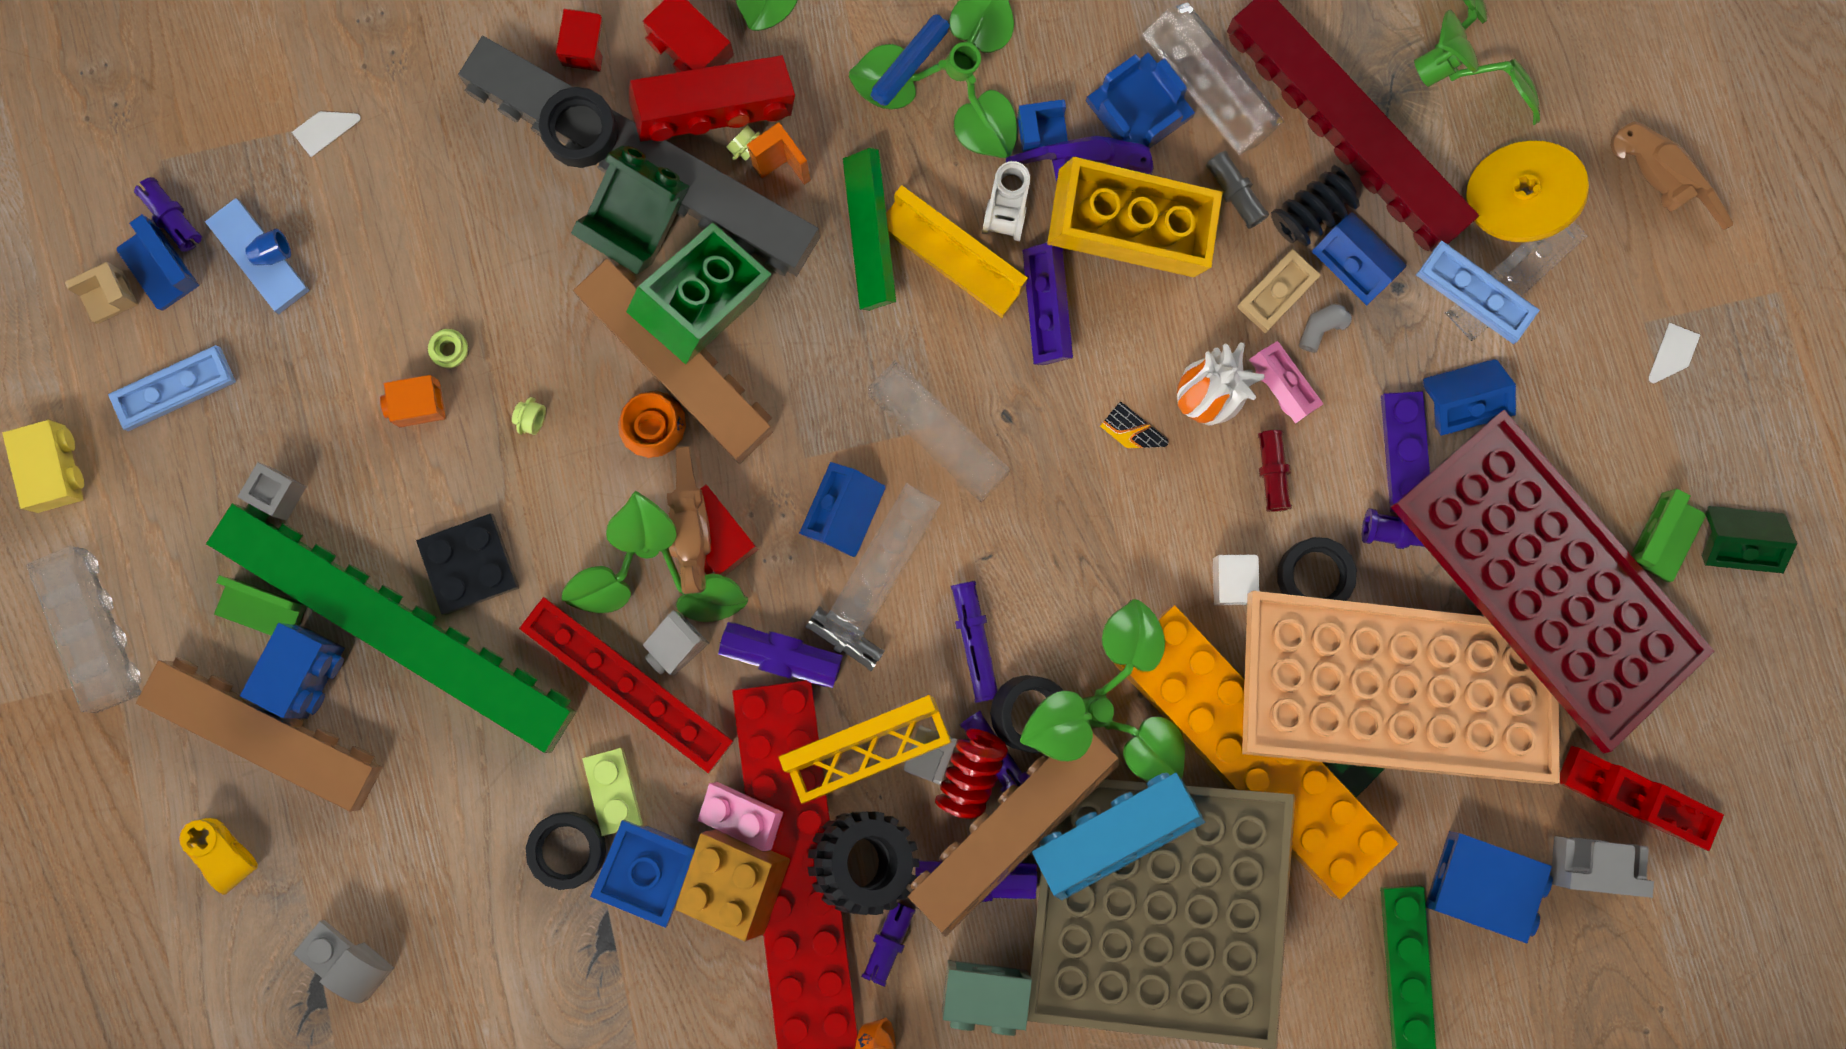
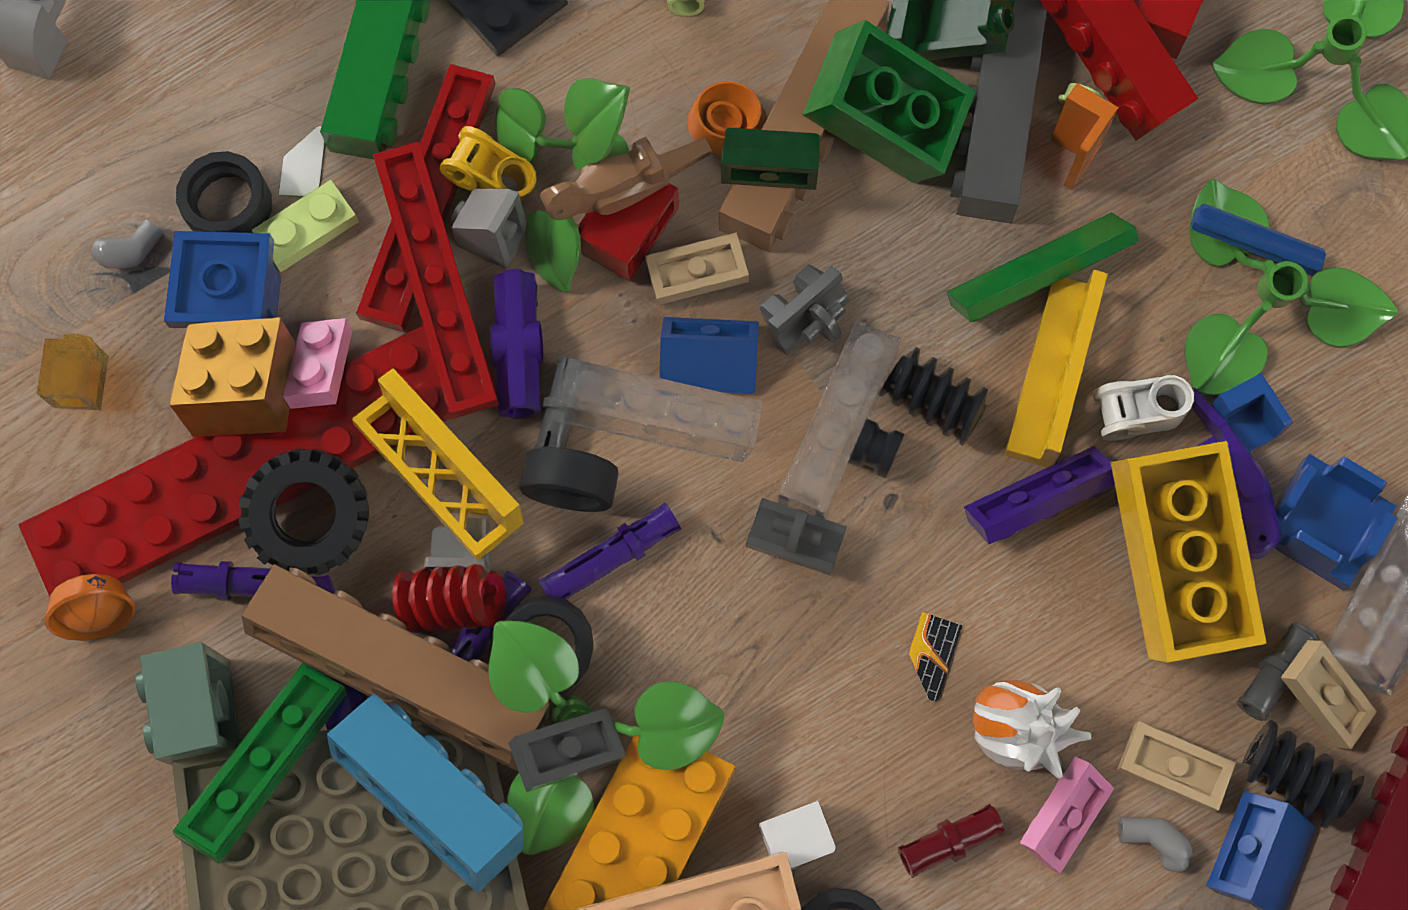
camera: 75 degrees right, 10 degrees down
none -> clear yellow brick [37,333,109,410]
none -> light grey arm [91,219,164,268]
none -> green tile [172,663,347,864]
none -> white sticker [279,126,324,196]
none -> red plate [373,141,499,419]
none -> yellow piece [440,126,537,203]
none -> dark grey plate [508,708,626,792]
none -> black tyre [520,447,619,512]
none -> tan plate [645,232,749,305]
none -> dark green panel [721,128,820,190]
none -> dark grey hips [746,498,847,576]
none -> dark grey hips [760,265,850,355]
none -> black wheel [850,419,904,479]
none -> black piece [879,347,988,446]
none -> tan plate [1281,640,1377,750]

